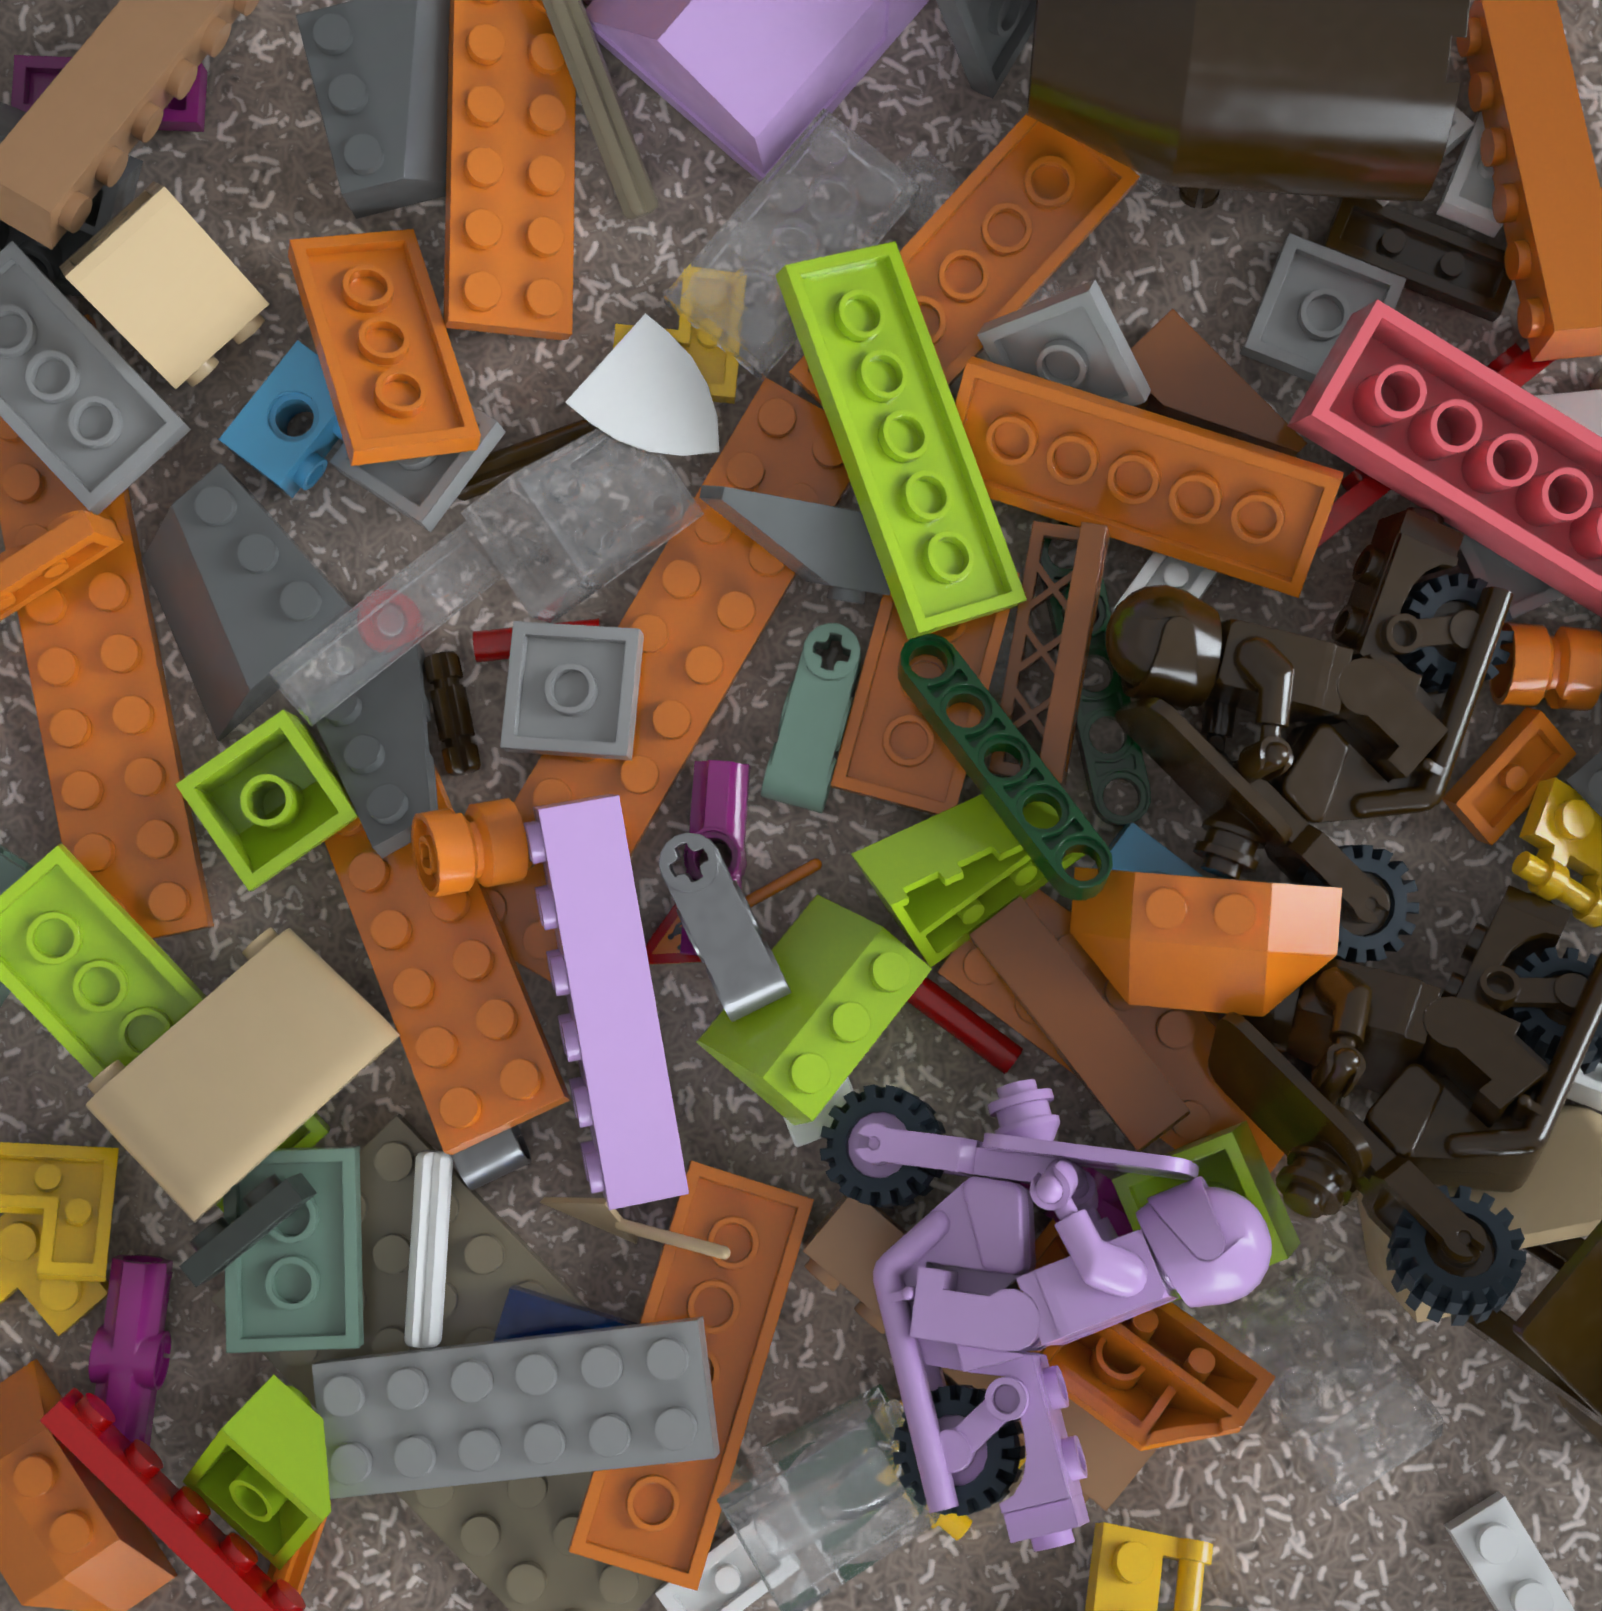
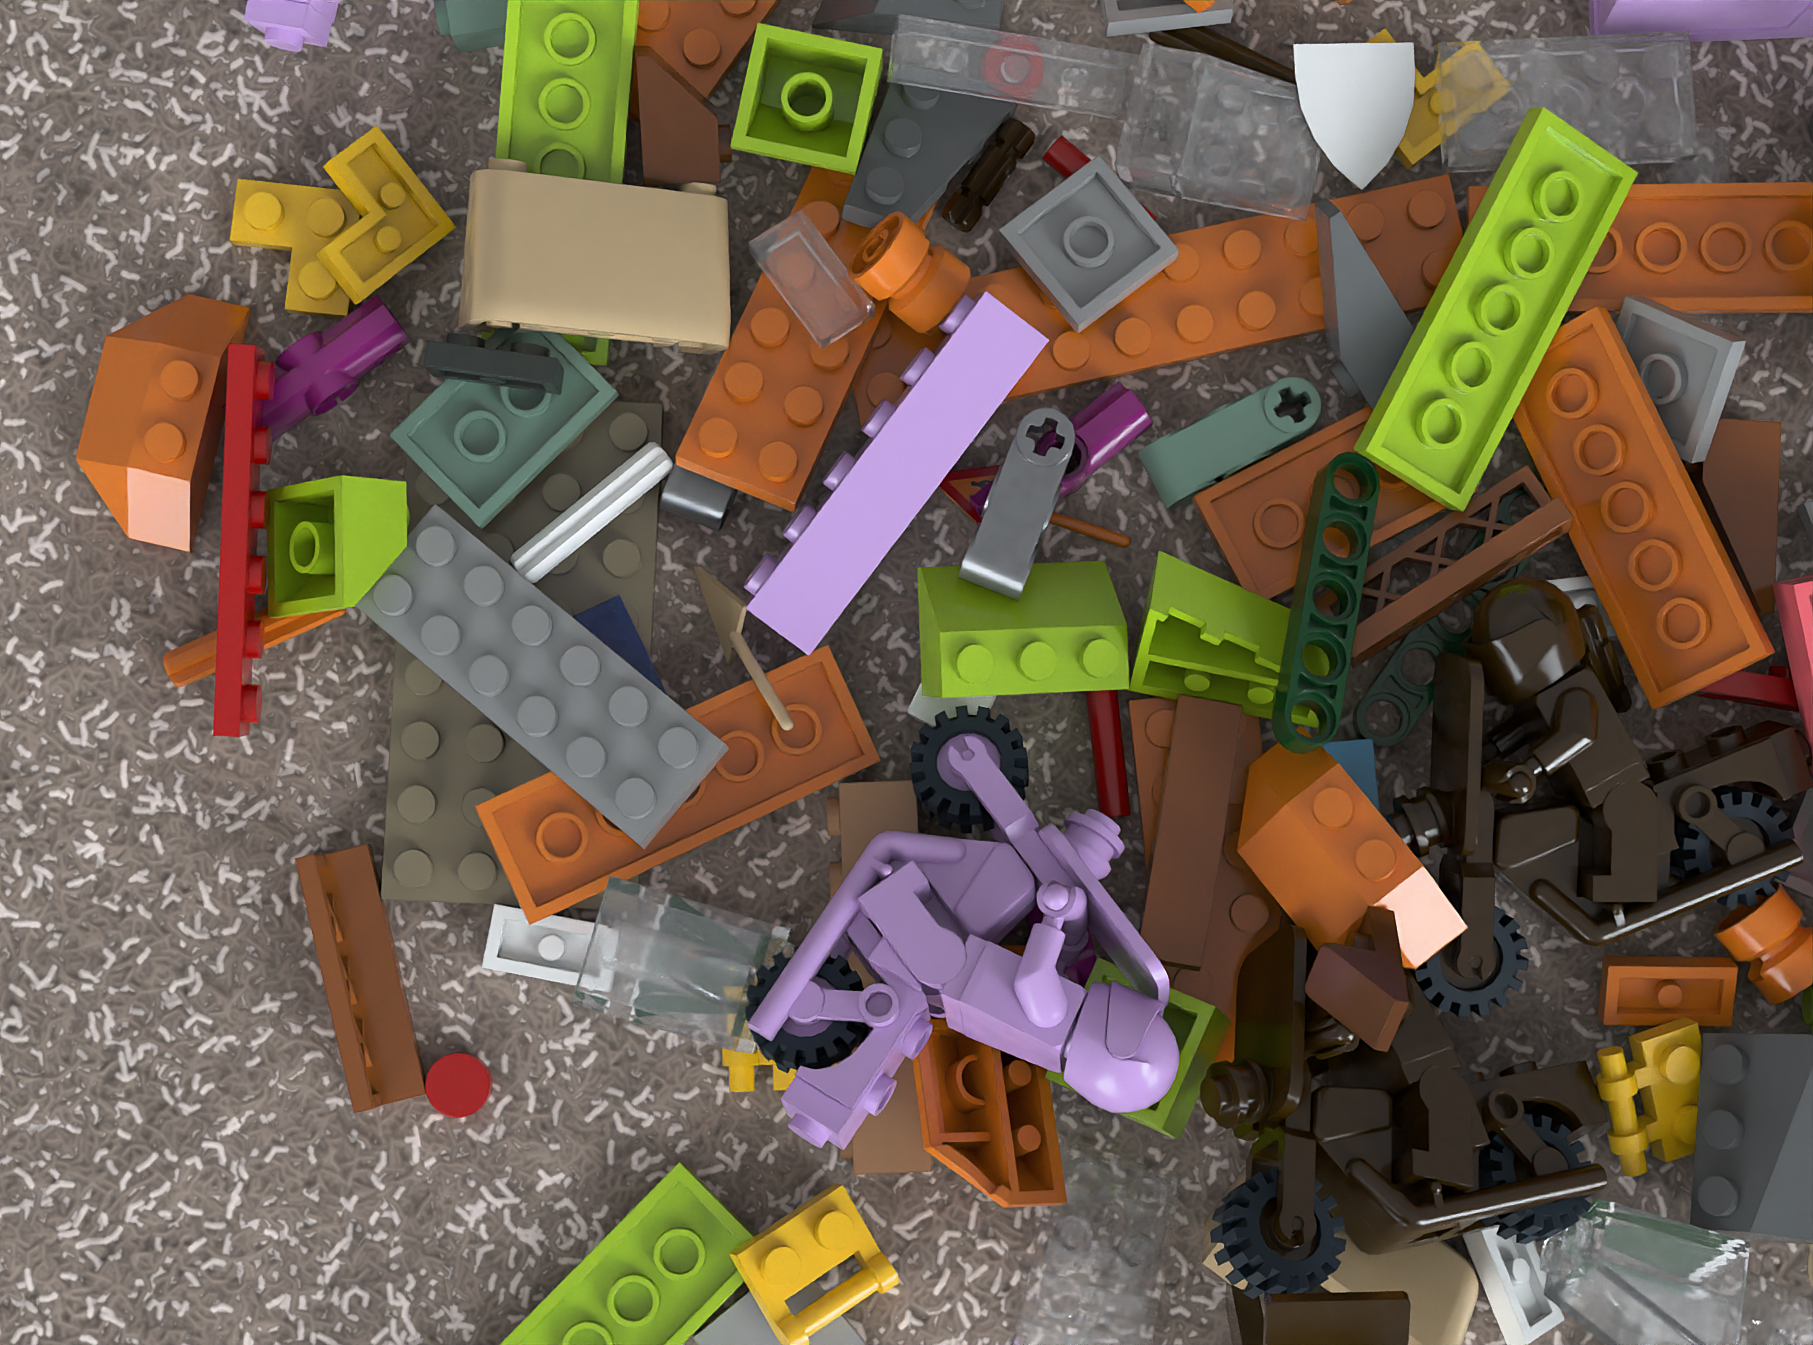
camera: 45 degrees right, 0 degrees up
none -> reddish brown slope [636,46,732,185]
none -> clear tile [748,209,875,349]
none -> reddish brown slope [1304,906,1409,1052]
none -> dark brown axle [1576,604,1632,714]

